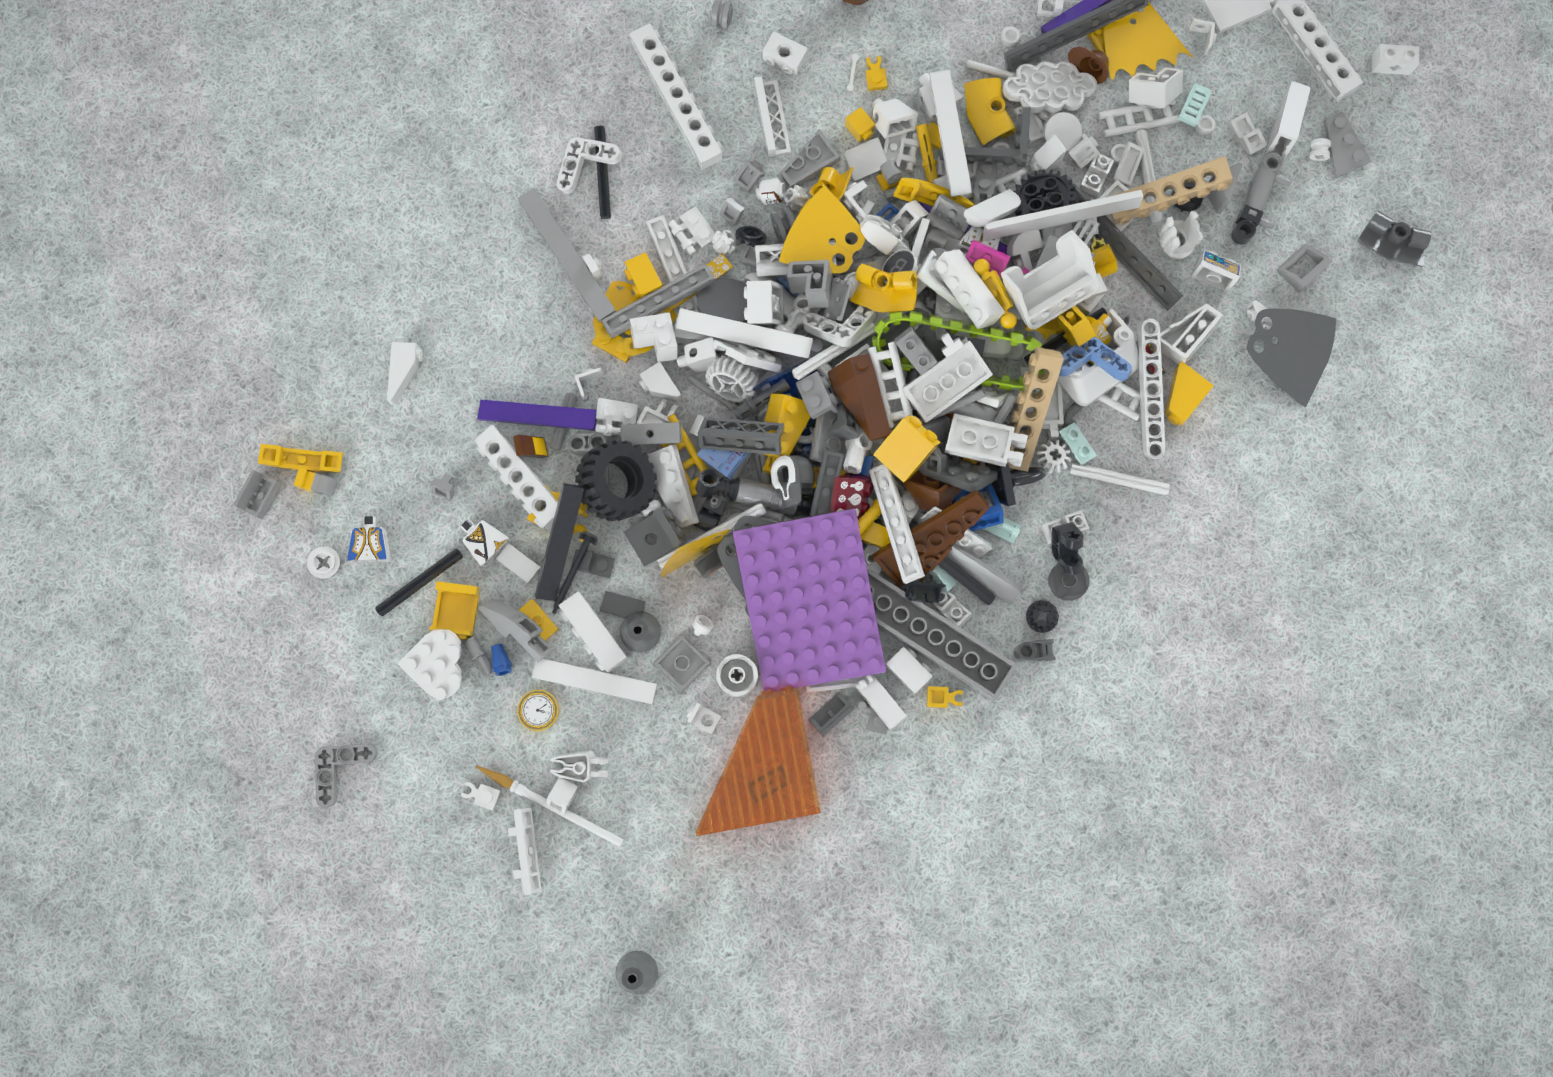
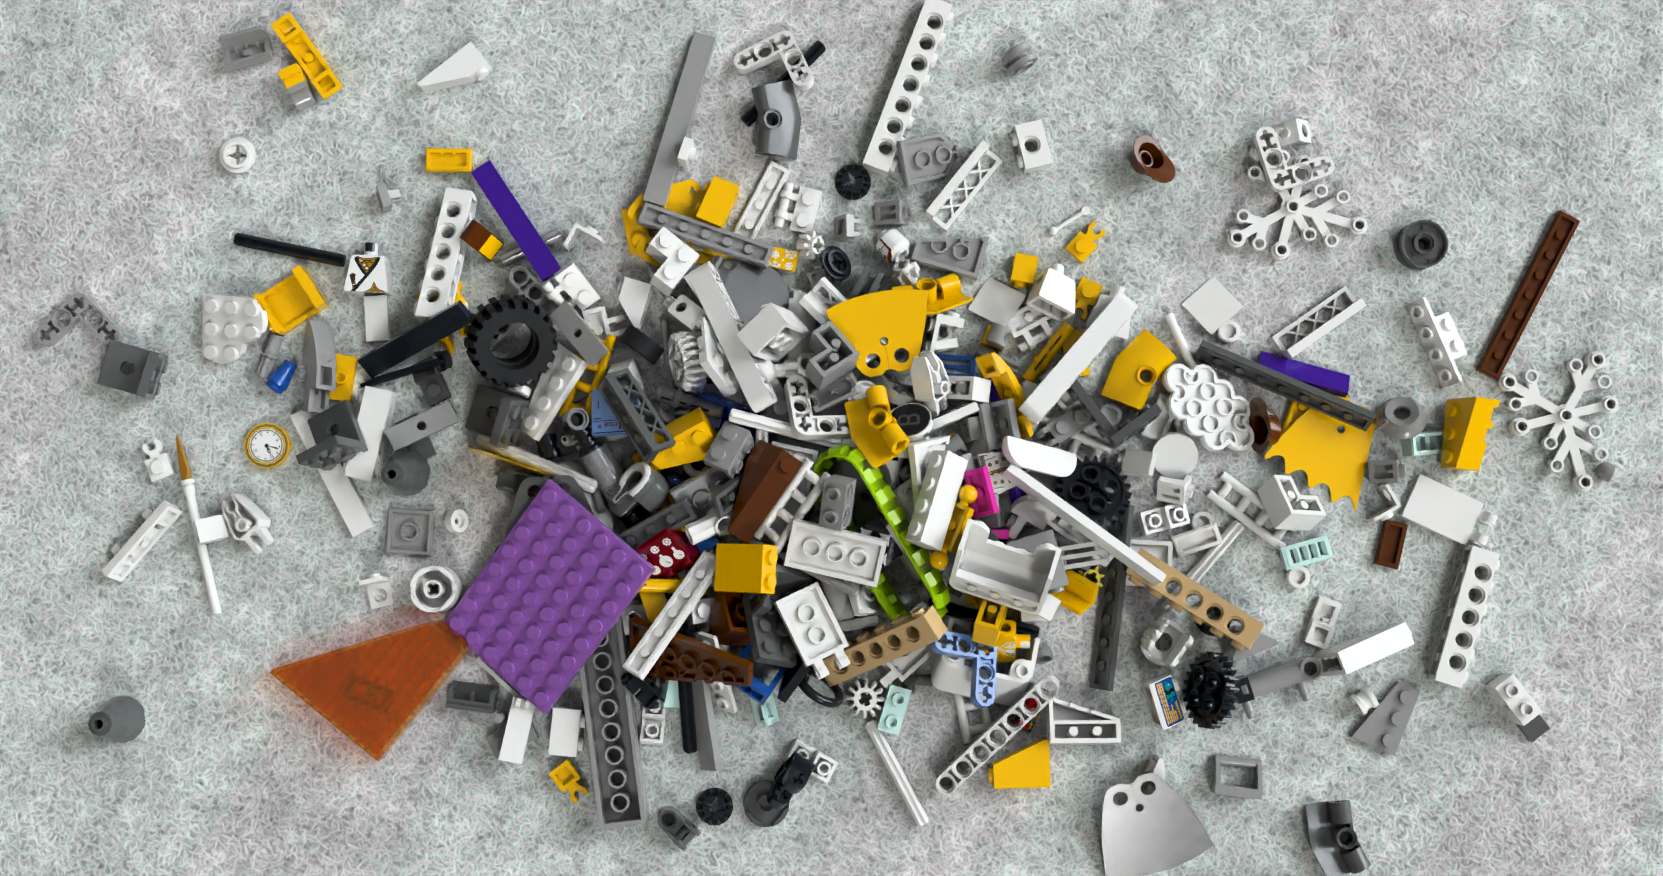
camera: 50 degrees right, 5 degrees up
torso [347,516,391,563] -> none
white tile [941,333,964,358] -> none
none -> dark grey bracket [97,340,168,399]
none -> dark grey bracket [296,400,368,471]
none -> light grey tile [384,401,459,452]
none -> yellow plate [425,148,473,173]
none -> black tyre [619,325,665,364]
none -> panel [751,80,801,160]
none -> black gear [835,163,871,200]
none -> light grey tile [896,132,963,187]
none -> yellow plate [1075,277,1103,321]
none -> white sticker [1182,276,1244,335]
none -> black gear [1183,651,1239,729]
none -> light grey bracket [1368,459,1405,484]
none -> reddish brown tile [1373,519,1408,570]
none -> dark grey tile [1516,714,1550,742]

